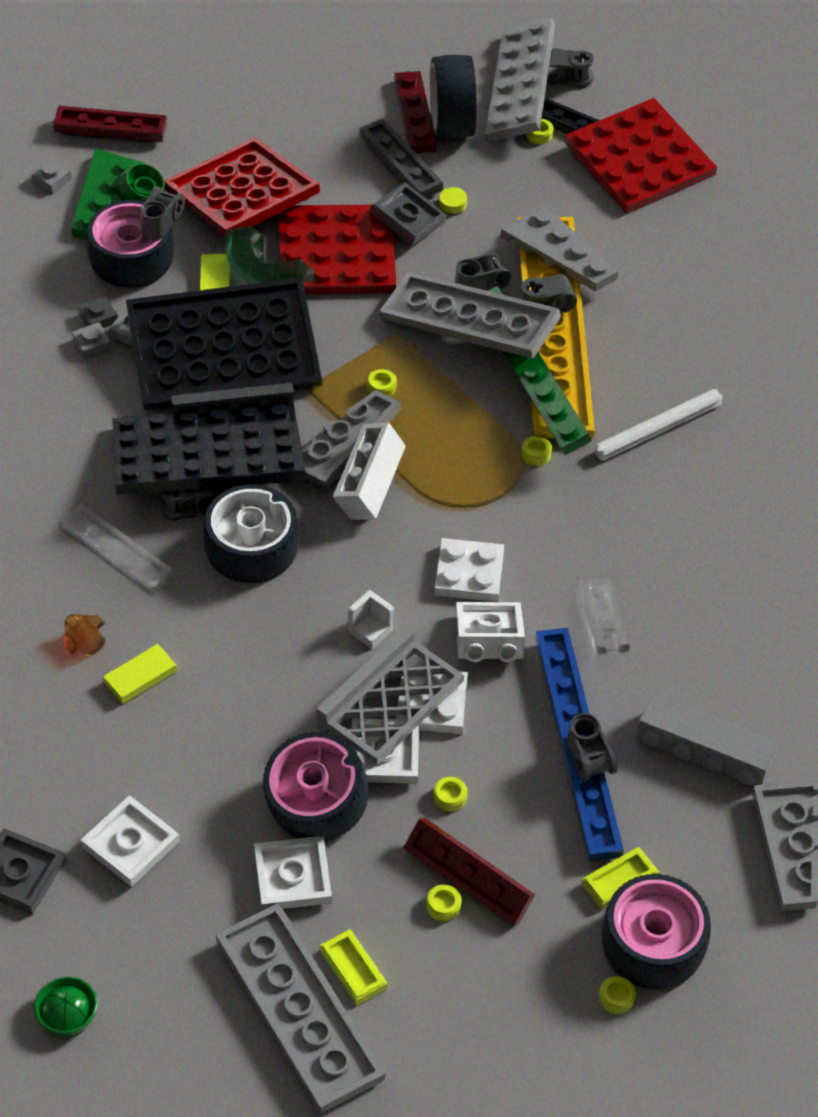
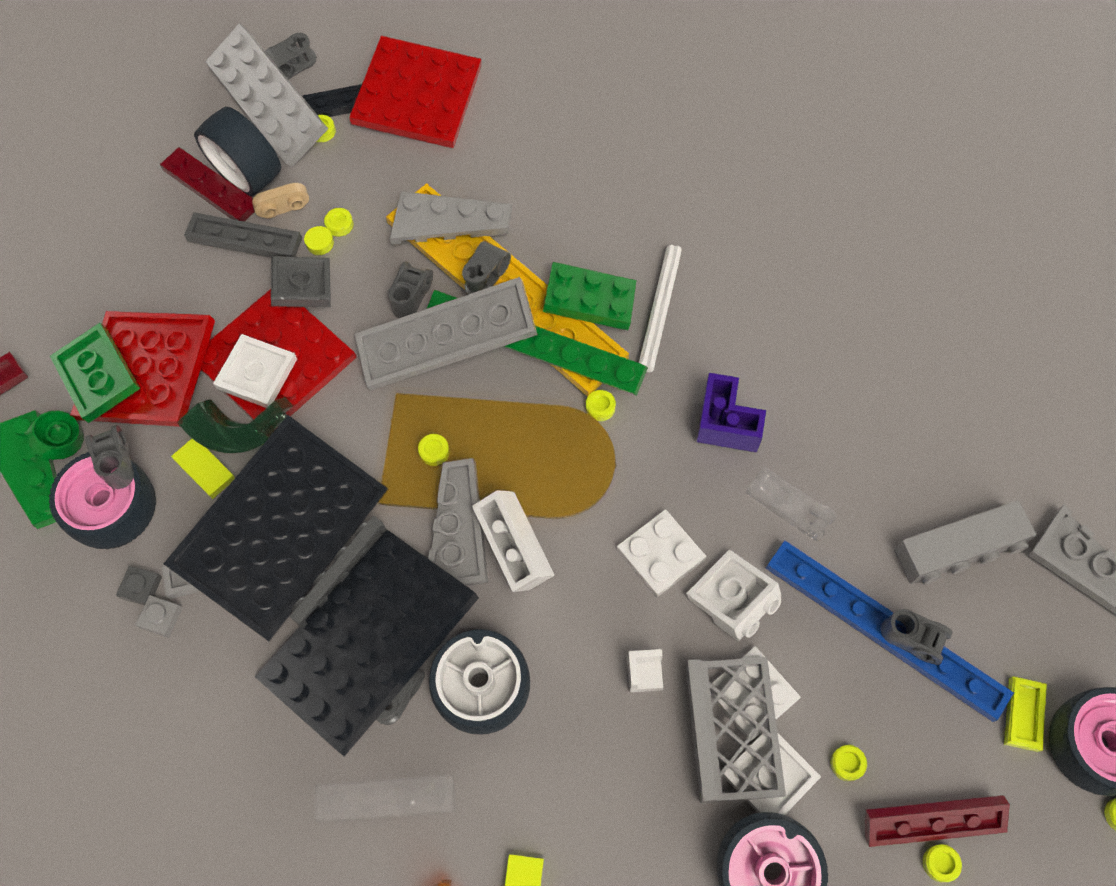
camera: 40 degrees left, 15 degrees up
none -> green plate [50,322,140,423]
none -> white plate [213,334,297,409]
none -> tan plate [252,183,309,218]
none -> neon yellow tile [324,208,354,237]
none -> green plate [543,262,637,330]
none -> dark purple brick [697,373,766,453]

